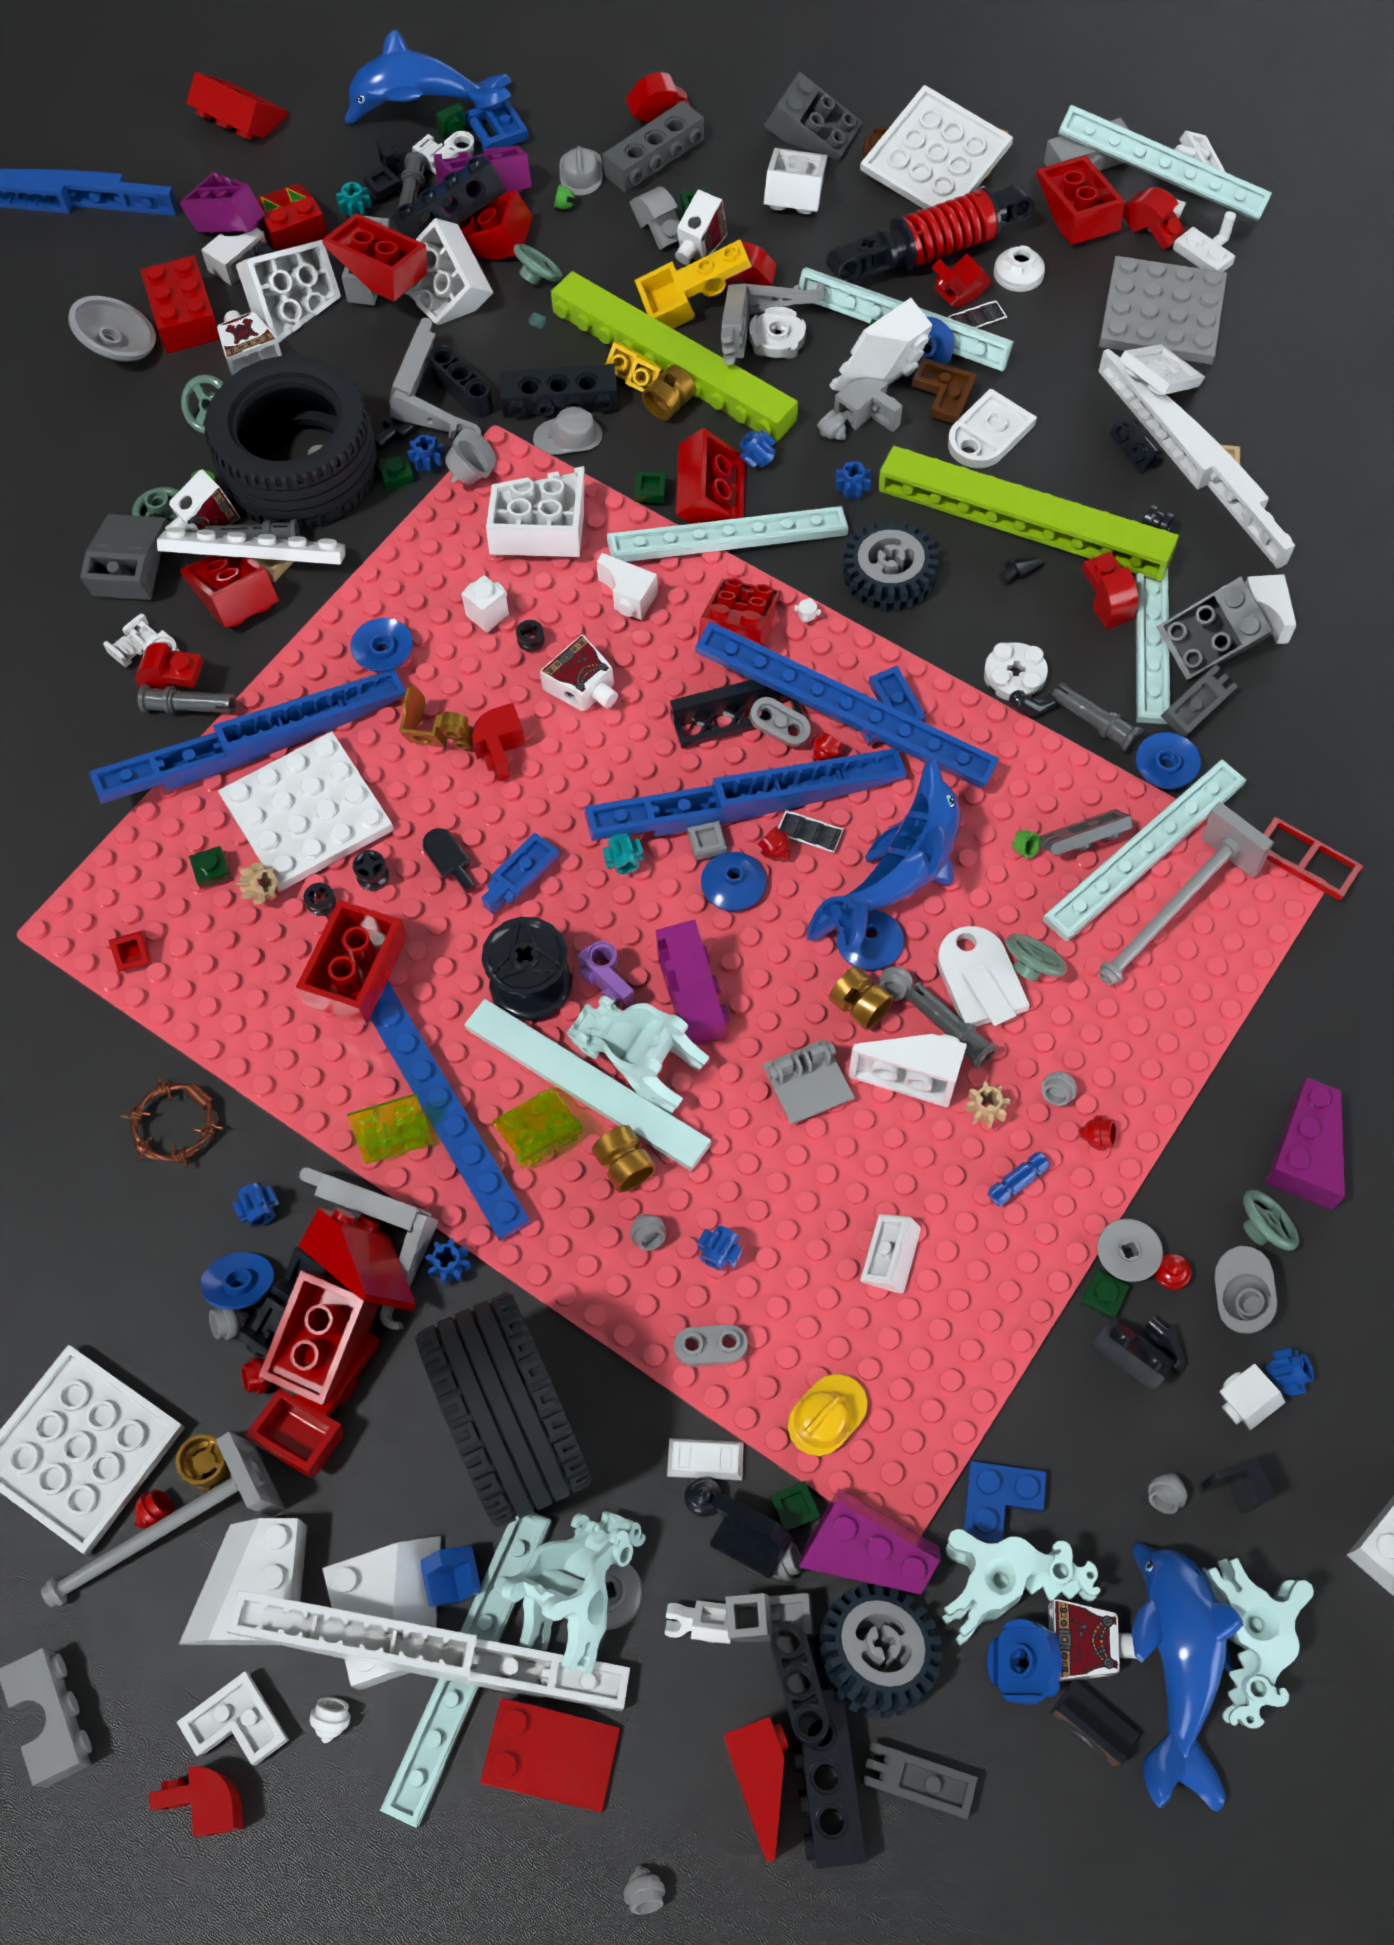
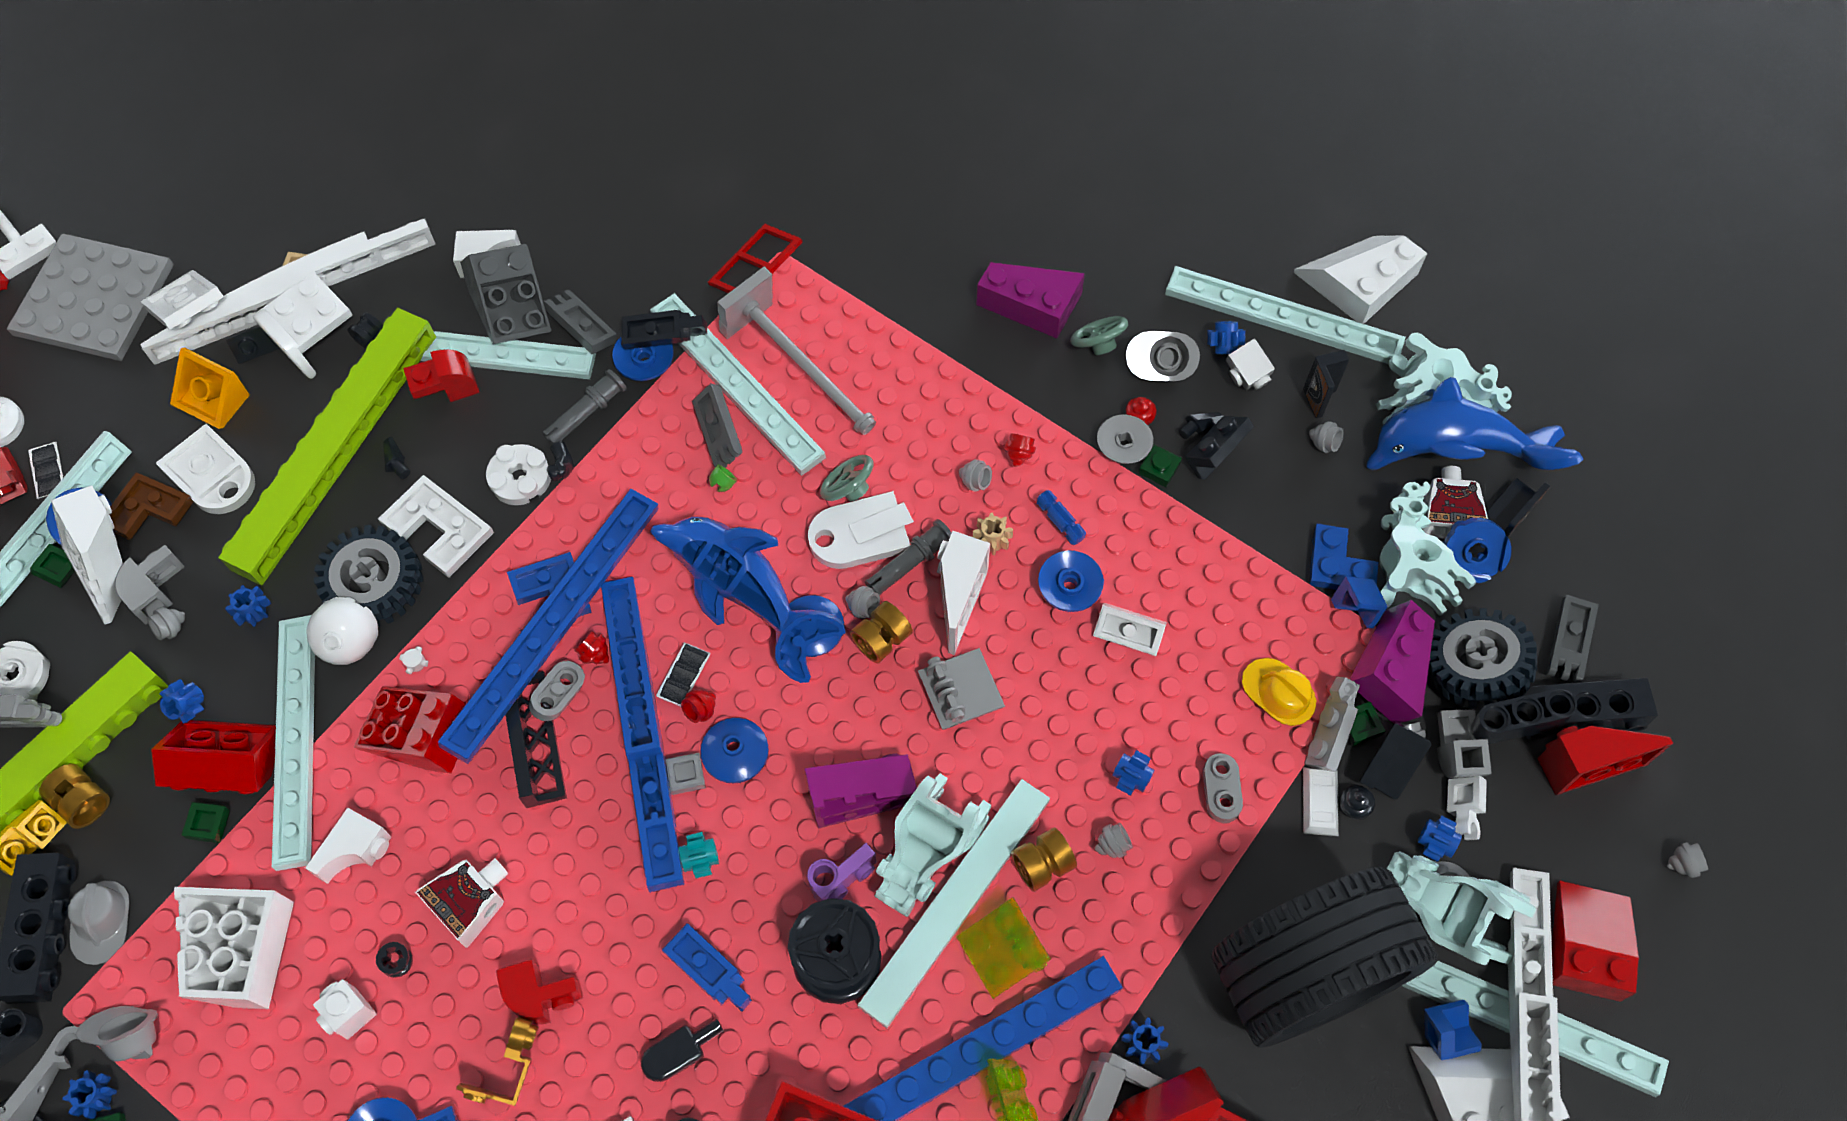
camera: 90 degrees left, 0 degrees up
none -> light orange slope [170,348,250,429]
none -> white piece [253,271,353,379]
none -> white cylinder [306,597,378,665]
none -> white plate [378,475,494,578]
none -> black hinge [621,309,707,349]
none -> blue dish [1038,550,1104,612]
none -> light aqua tile [1165,266,1406,364]
none -> light grey hinge [1304,677,1360,772]
none -> blue panel [1331,576,1388,628]
none -> blue gear [1418,815,1462,862]

